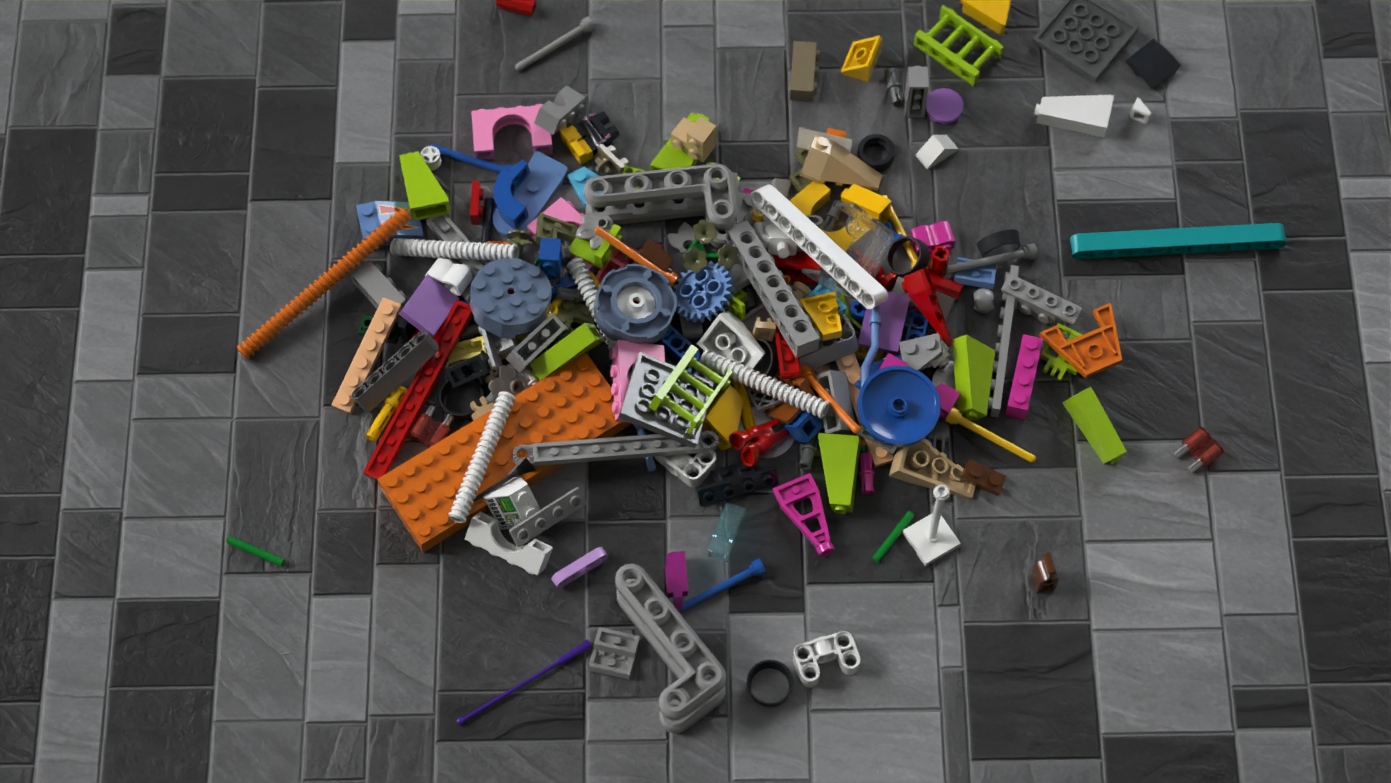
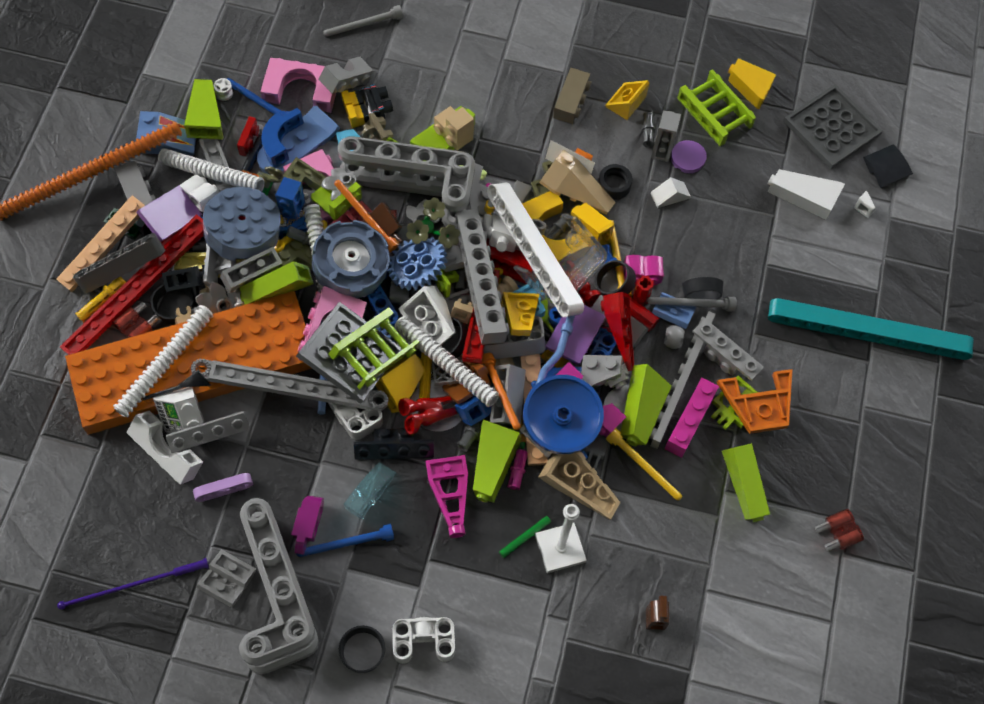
camera: 10 degrees right, 0 degrees up
reddish brown plate [961,459,1006,496] -> none

